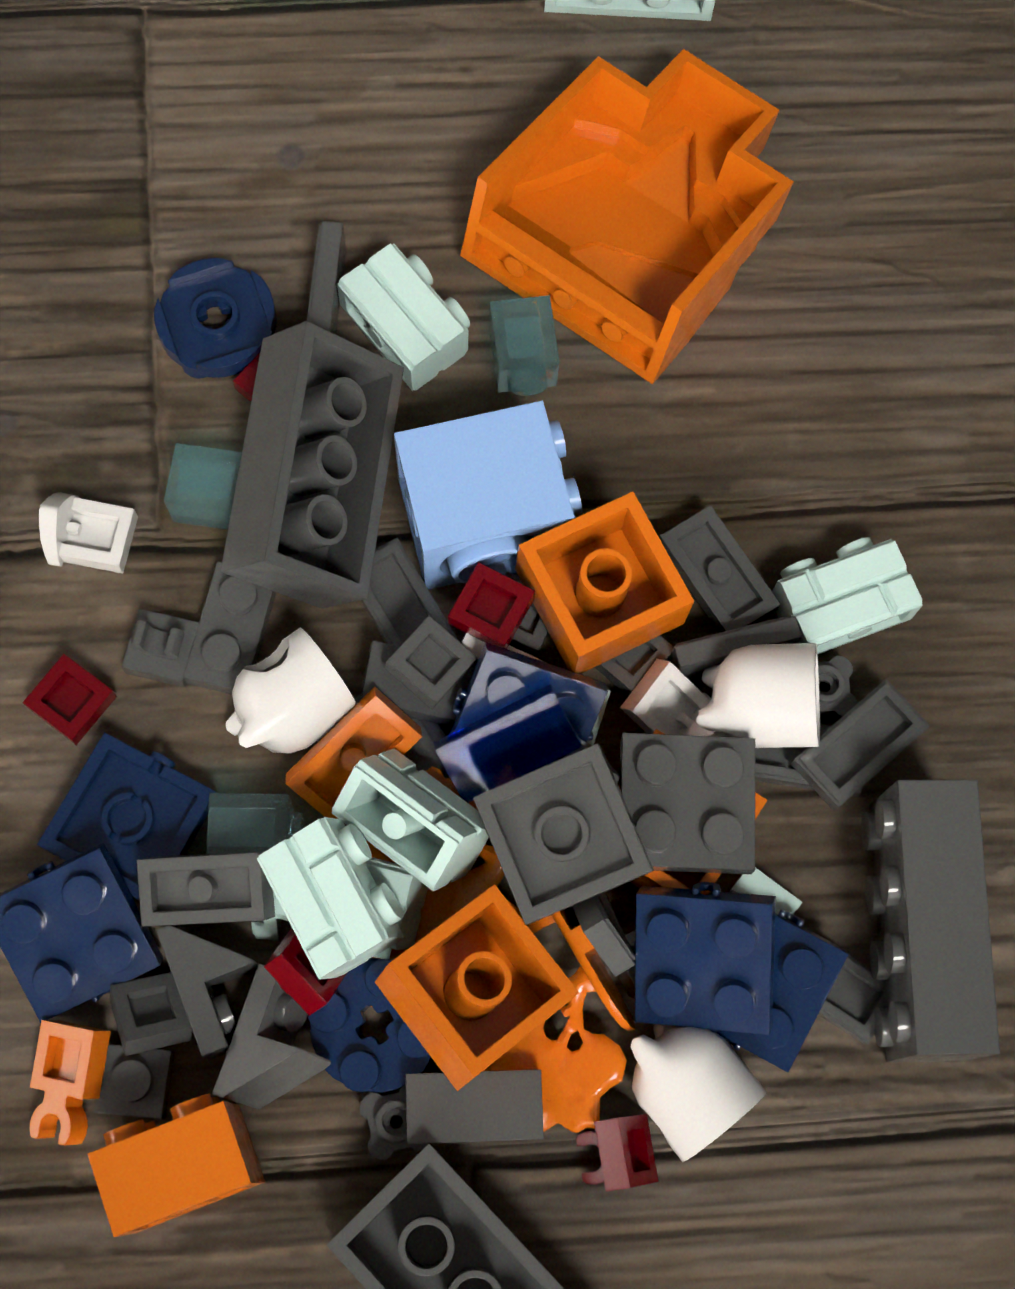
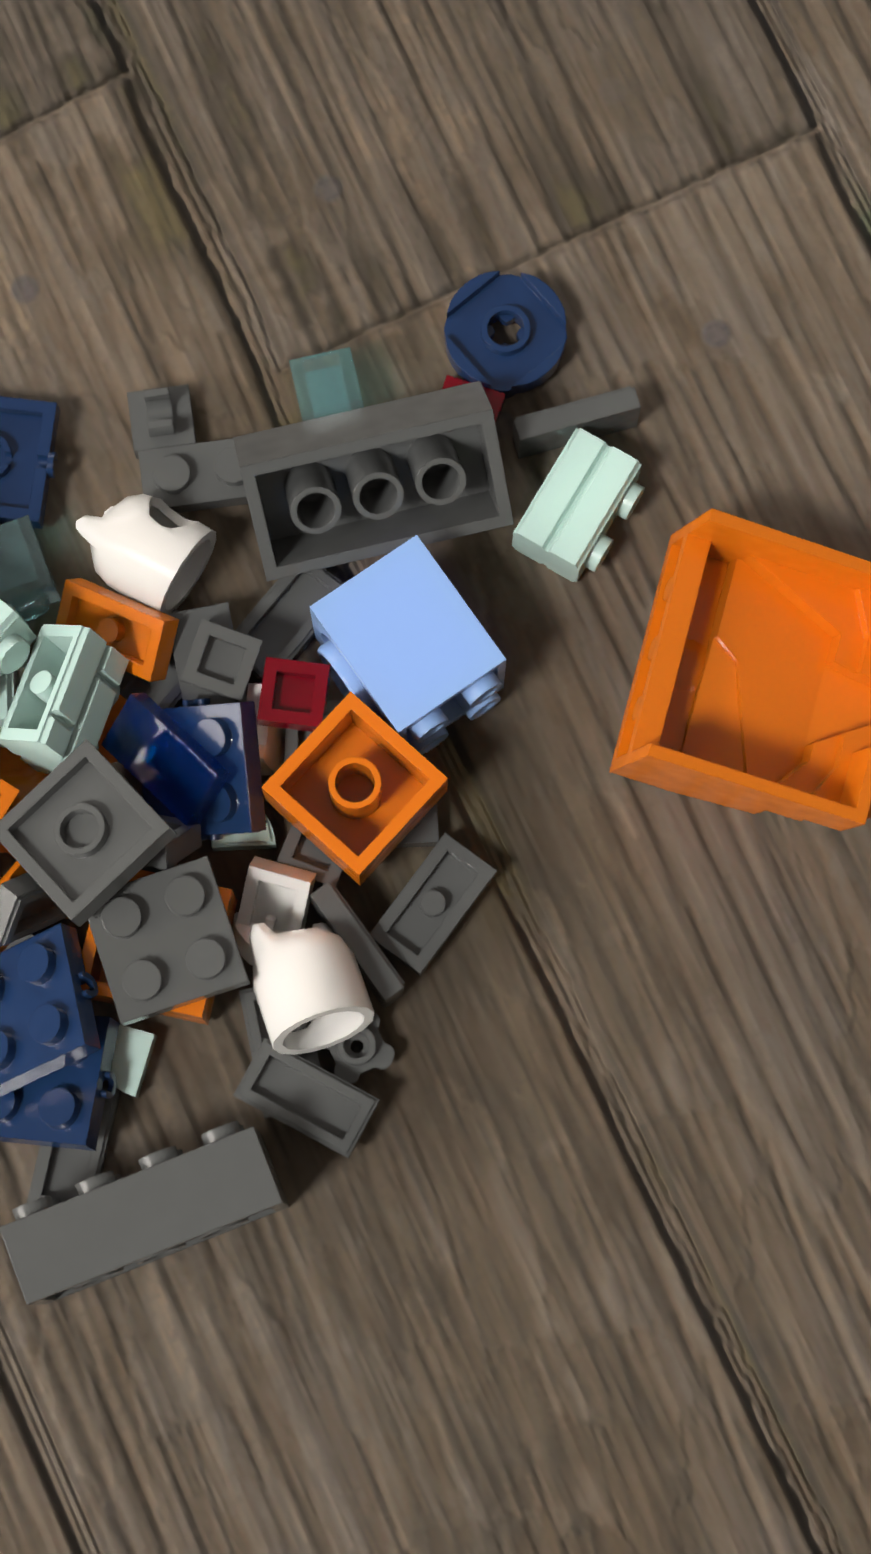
camera: 75 degrees right, 5 degrees up
dark red plate [22,654,117,746] -> none
white tile [39,492,138,574] -> none
clear light blue brick [489,295,560,396] -> none
light aqua brick [772,537,923,654] -> none

